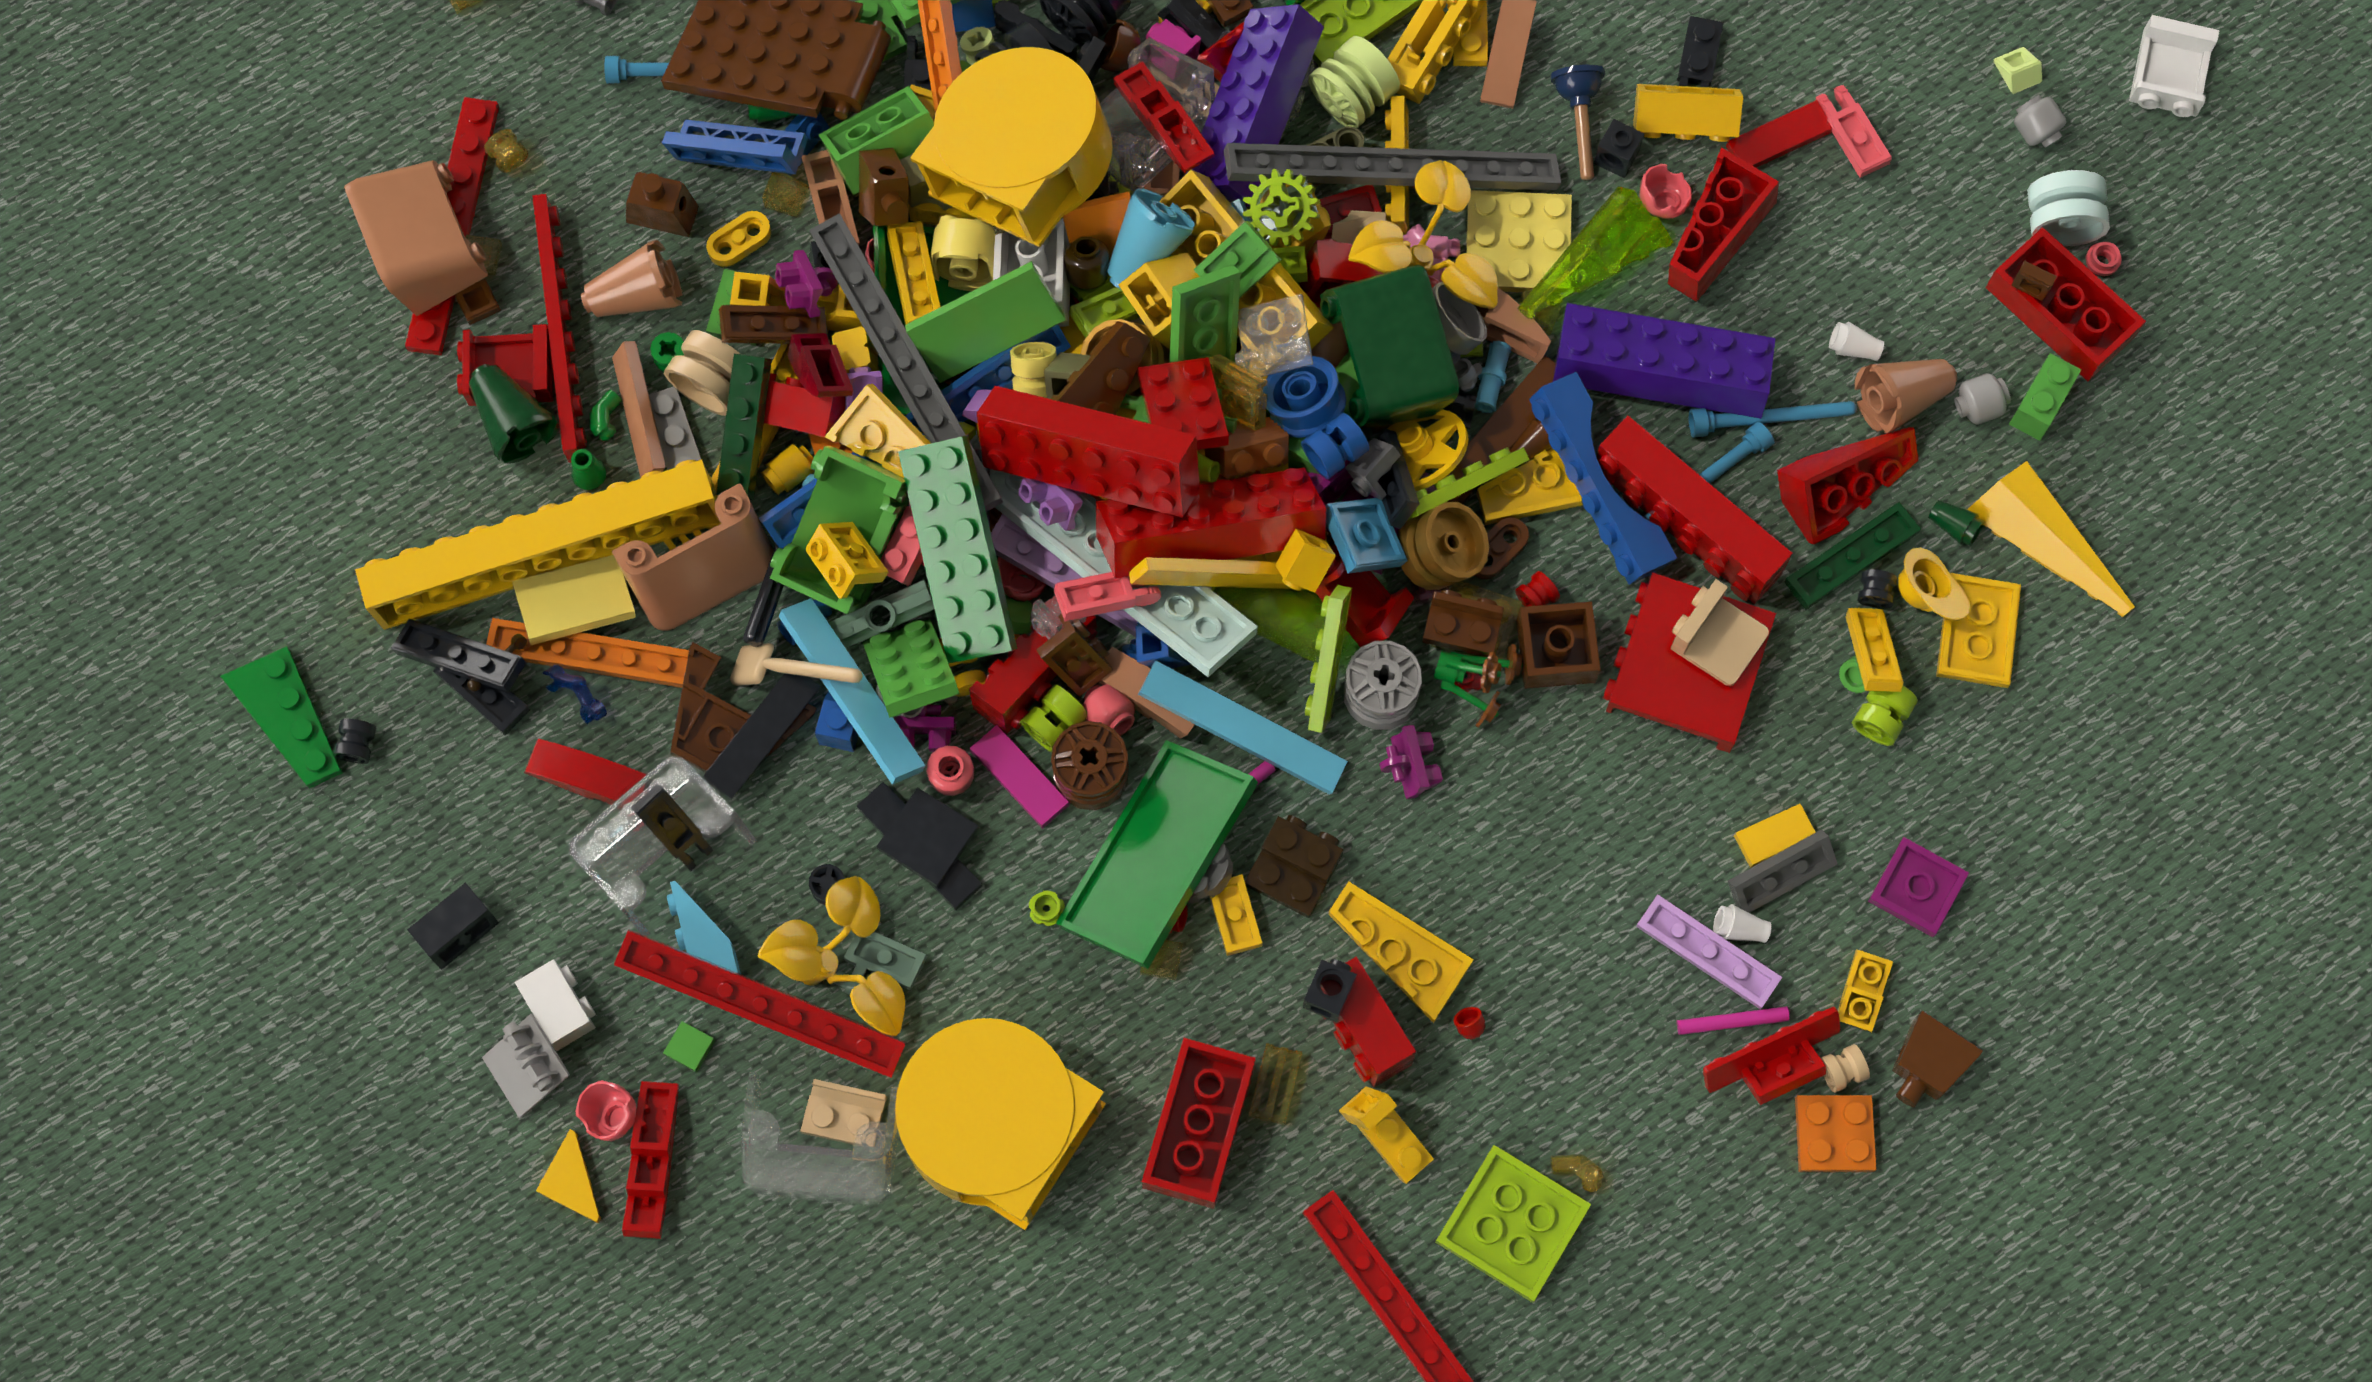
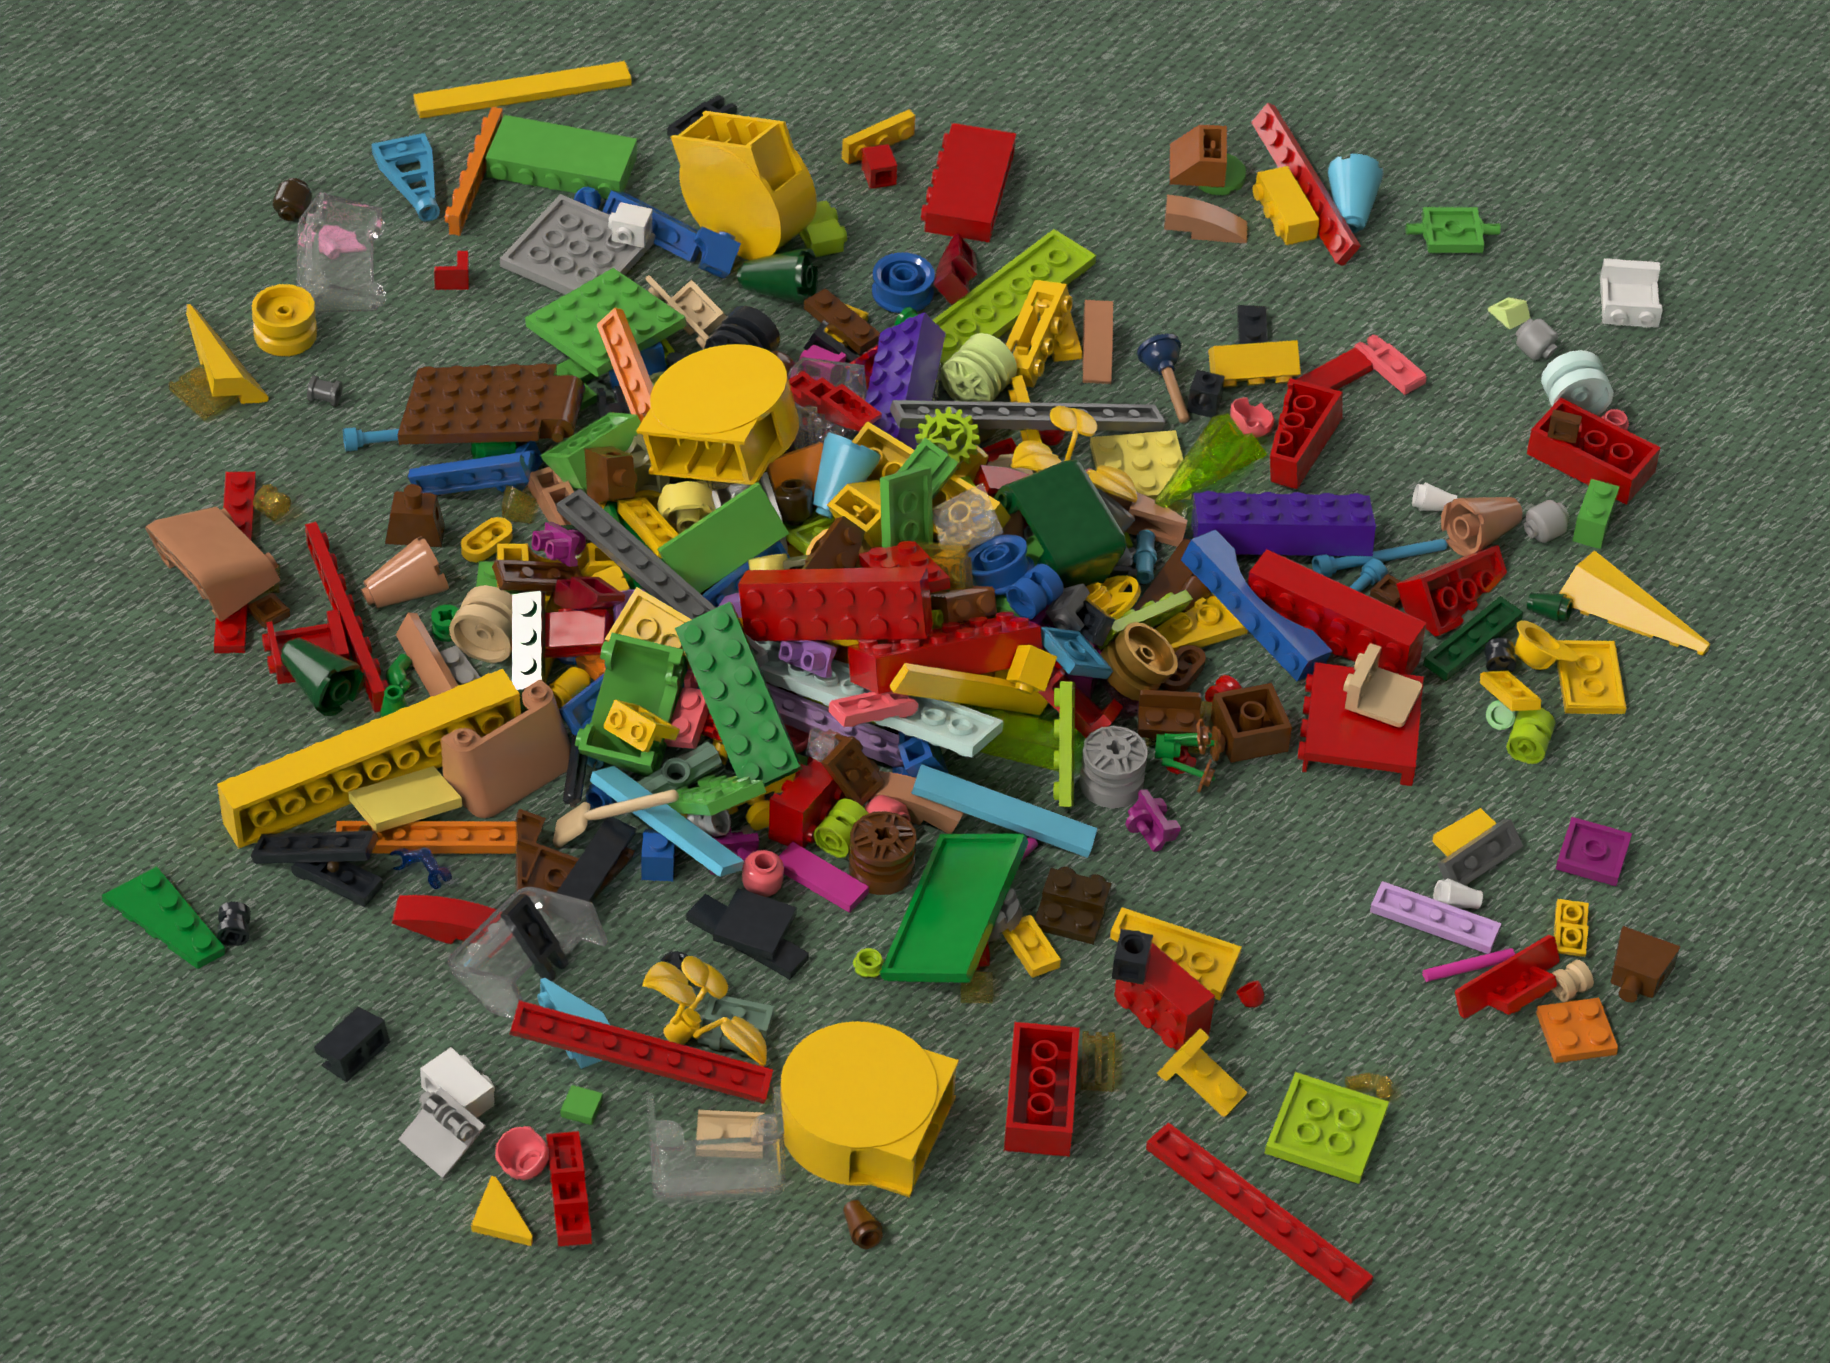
camera: 15 degrees left, 25 degrees down
none -> reddish brown cone [843,1200,883,1249]
none -> reddish brown tile [1370,574,1402,608]

